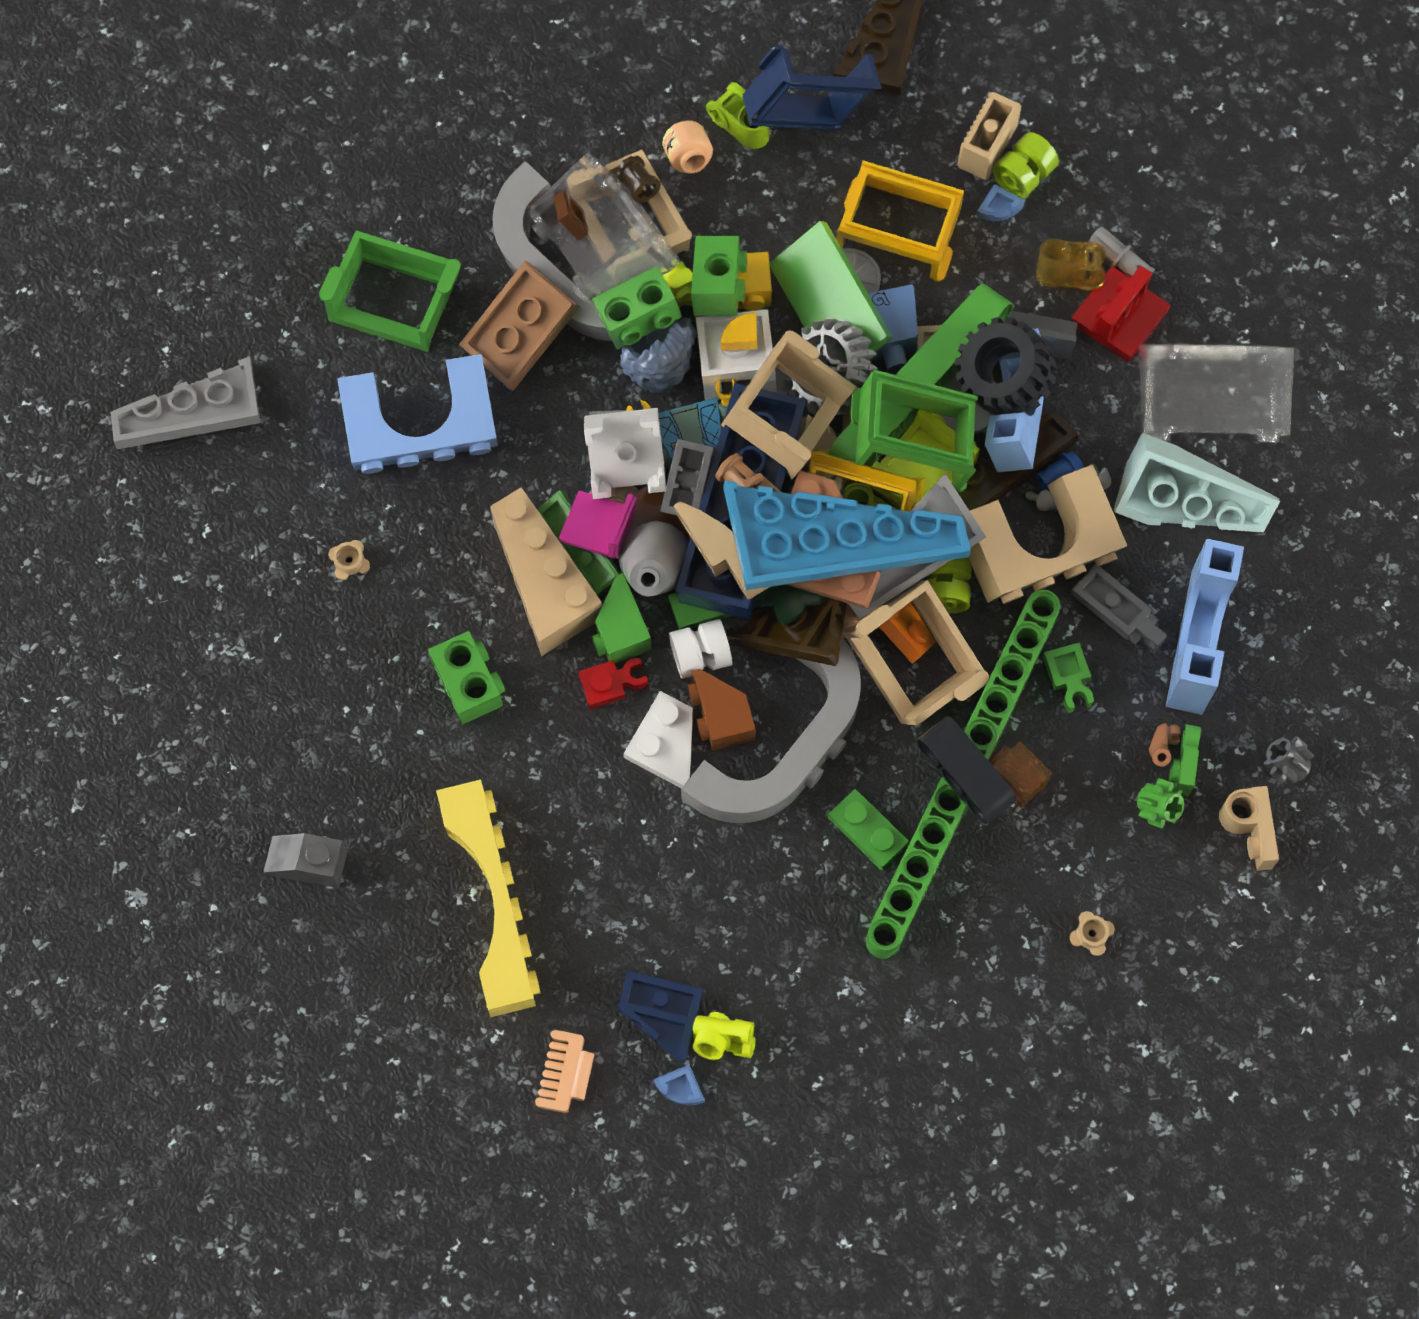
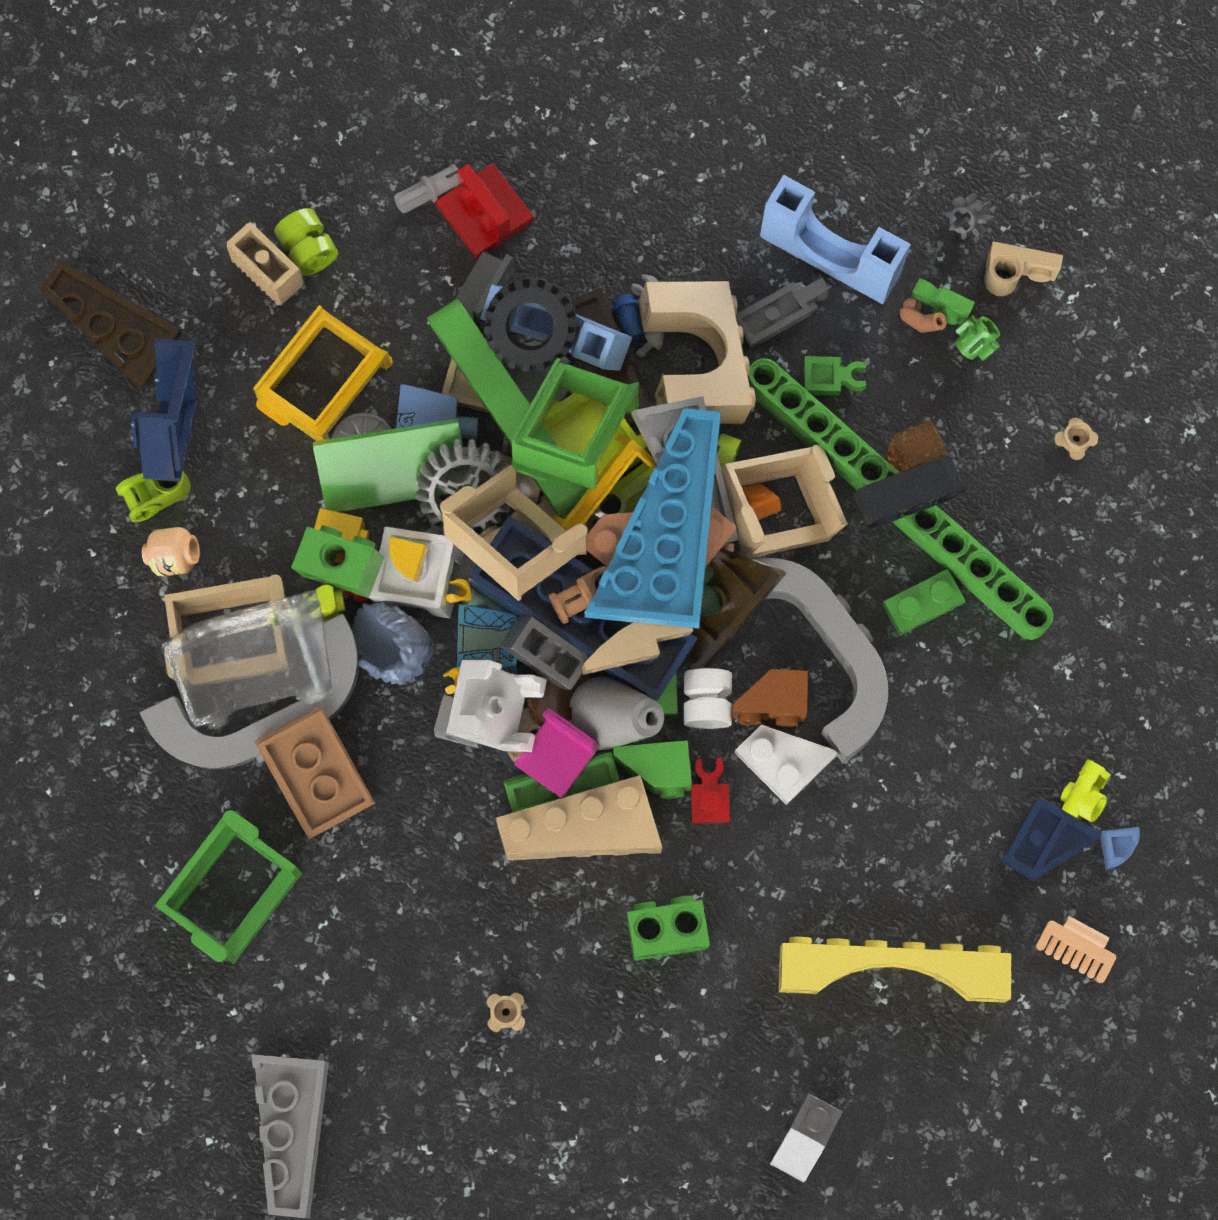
camera: 75 degrees left, 5 degrees up
light blue arch [337,354,498,474] -> none
reddish brown tile [553,190,588,240] -> none
bright green brick [592,266,682,350] -> none
dark brown bush [615,156,661,203] -> none
medium blue tile [976,184,1025,221] -> none
clear yellow piece [1036,239,1105,290] -> none
light aqua wedge [1114,433,1280,532] -> none
clear windscreen [1139,344,1294,442] -> none

